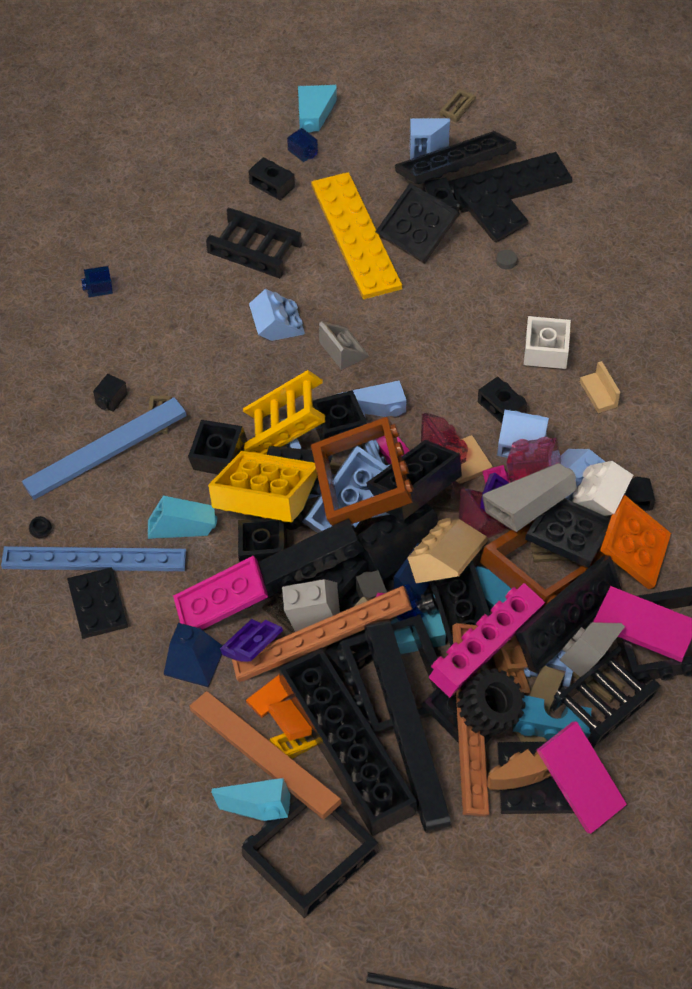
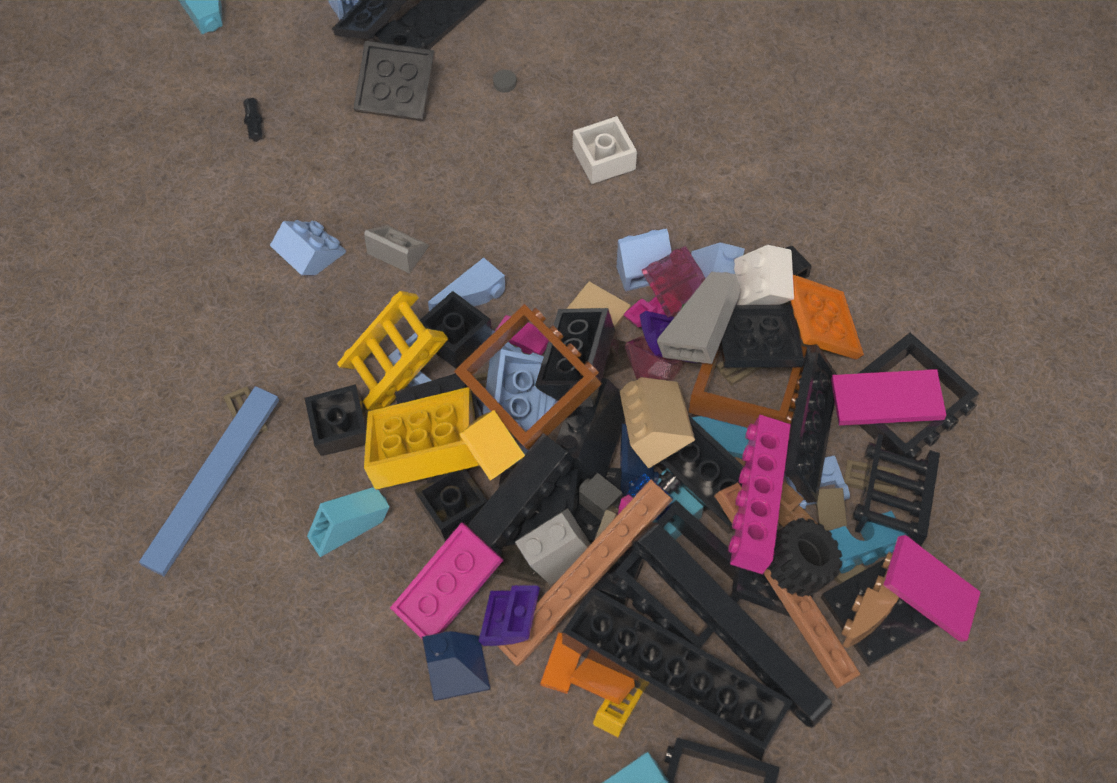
camera: 30 degrees left, 5 degrees up
medium blue tile [1,546,186,571] -> none
black plate [29,516,52,538] -> none
black plate [67,567,128,639] -> none
clear blue brick [81,266,113,298] -> none
black brick [93,373,127,412] -> none
nougat tile [189,691,342,820] -> none
black fence [206,207,302,279] -> none
black brick [248,157,295,201] -> none
clear blue brick [287,128,318,163] -> none
yellow plate [311,172,402,300] -> none
clear pink slope [421,413,468,464] -> none
black plate [460,177,528,243] -> none
black brick [477,377,527,424] -> none
light grey slope [560,622,625,677] -> none
tan panel [580,361,620,413] -> none
none -> black axle [243,98,263,142]
none -> yellow slope [459,410,525,480]

